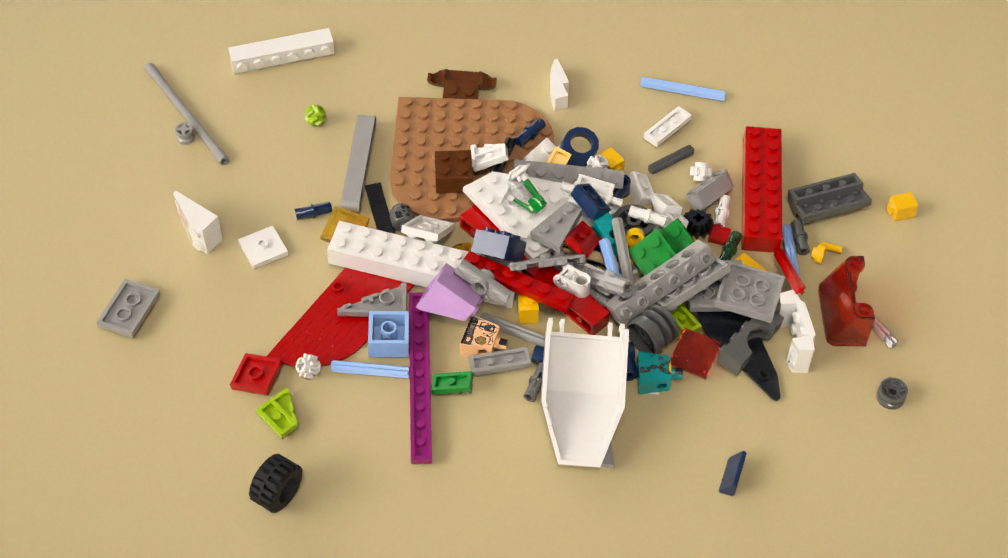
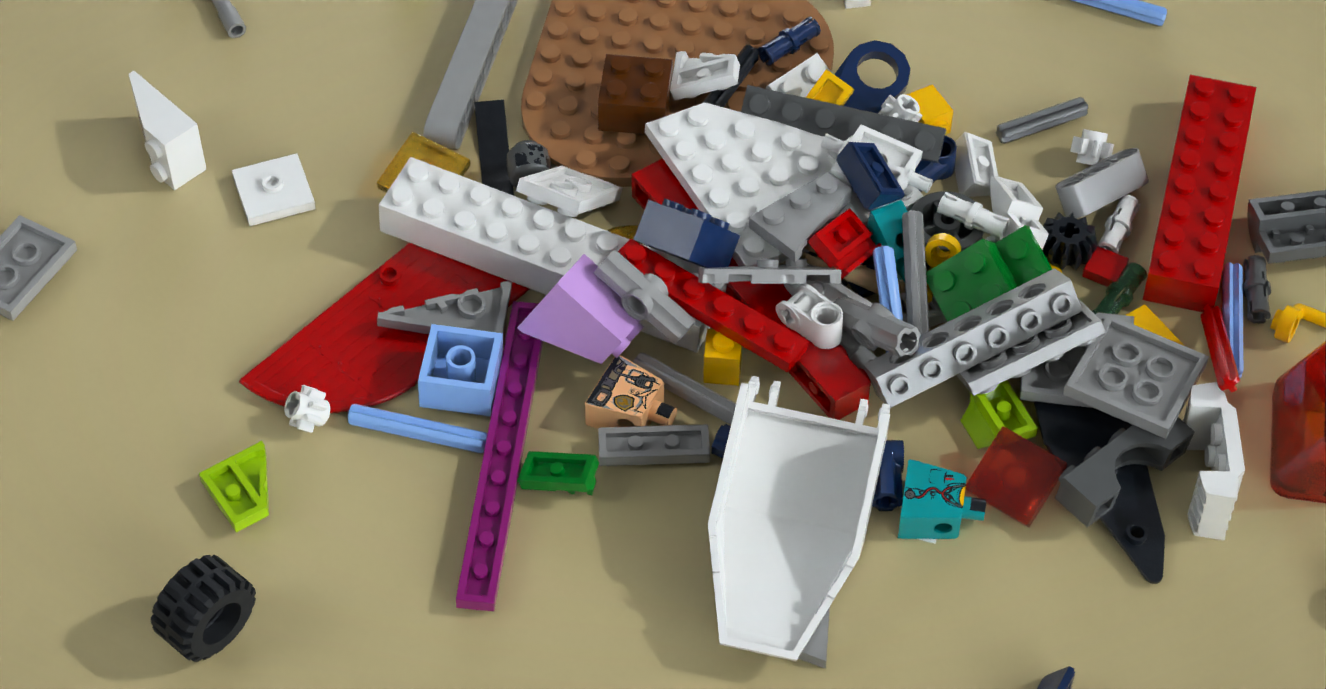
camera: 10 degrees right, 0 degrees up
red plate [230,353,283,396] -> none
dark blue axle [295,202,332,220] -> none
plant [498,163,547,213] -> none
dark grey pin [523,363,543,402] -> none
dark grey wheel [627,304,680,354] -> none
white plate [643,106,692,147] -> none

